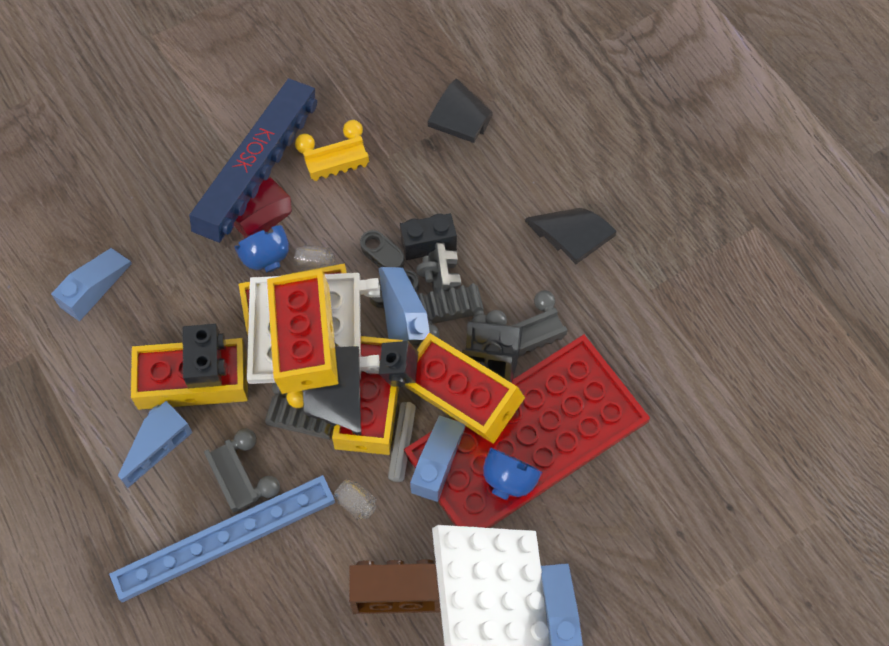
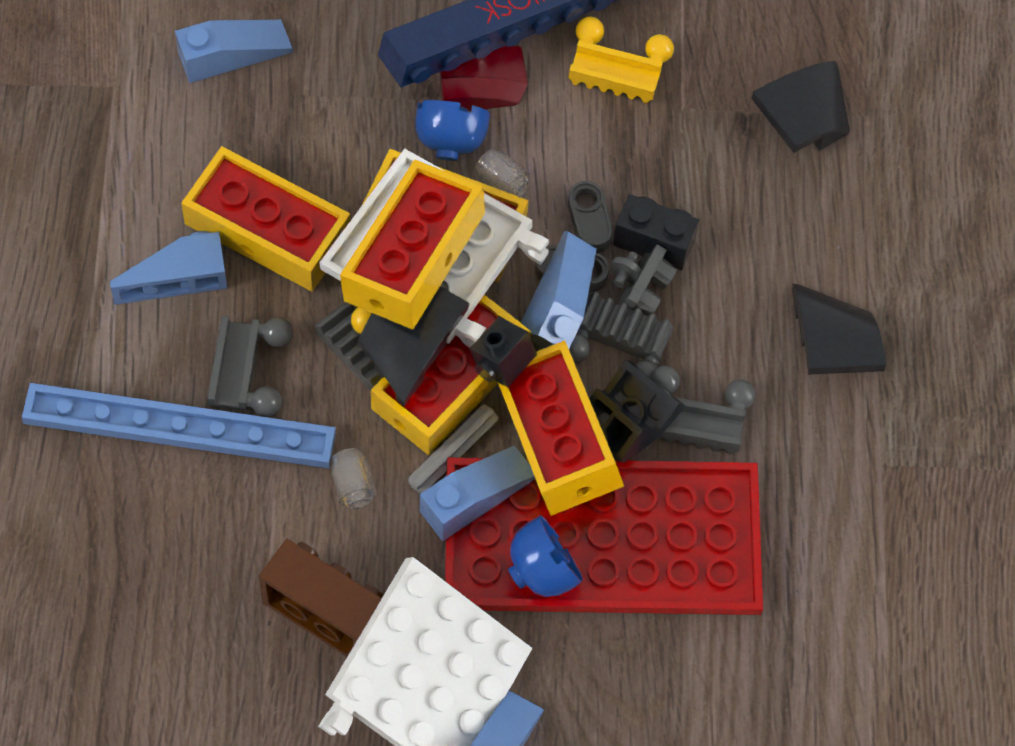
camera: 30 degrees right, 0 degrees up
black brick [183,323,226,389] -> none

